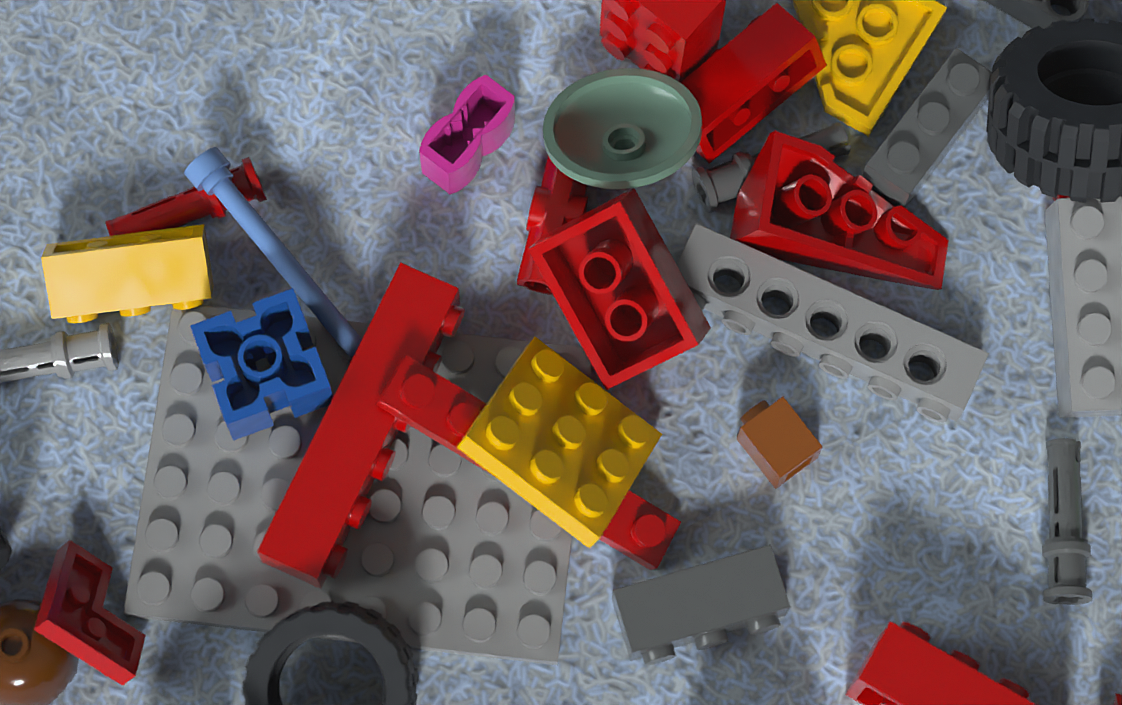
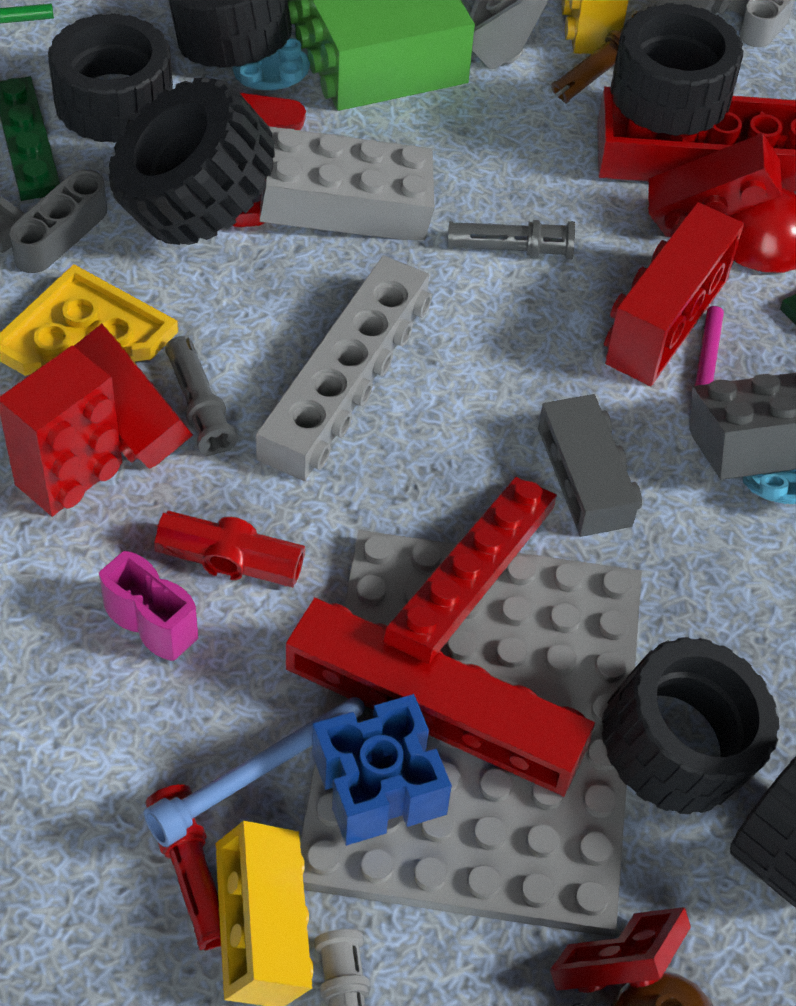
camera: 90 degrees left, 20 degrees down
yellow plate [457,337,662,548] -> none
red brick [528,188,711,390] -> none
sand green dish [543,68,702,190] -> none
red wedge [730,130,949,290] -> none
dark orange brick [737,396,823,489] -> none
dark grey brick [862,48,992,208] -> none

